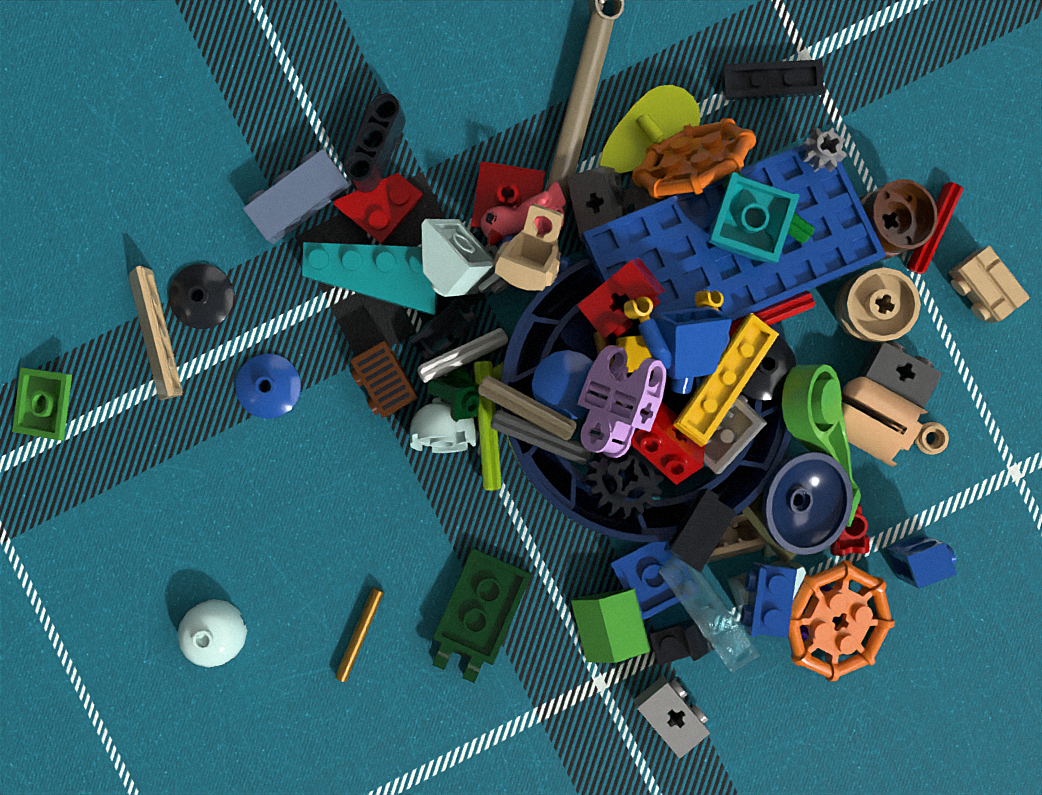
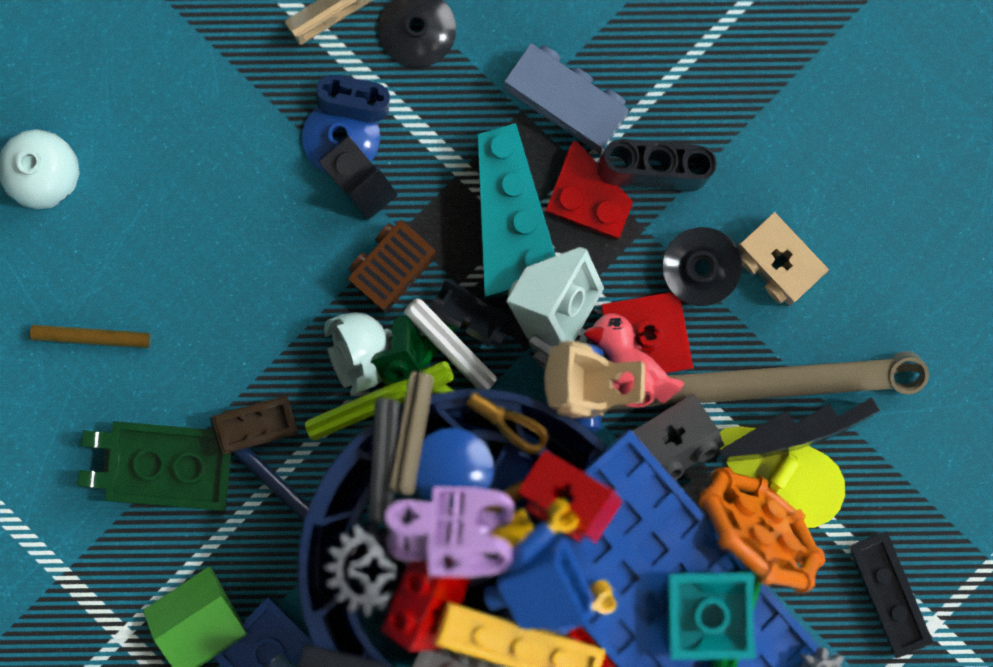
camera: 70 degrees right, 5 degrees down
none -> dark brown plate [209,395,298,456]
none -> dark blue bar [232,448,310,521]
none -> dark blue beam [316,75,390,122]
none -> black slope [317,135,398,221]
none -> pearl gold piece [466,391,548,454]
none -> black dish [663,227,742,306]
none -> black slope [714,397,880,463]
none -> tan brick [737,212,829,306]

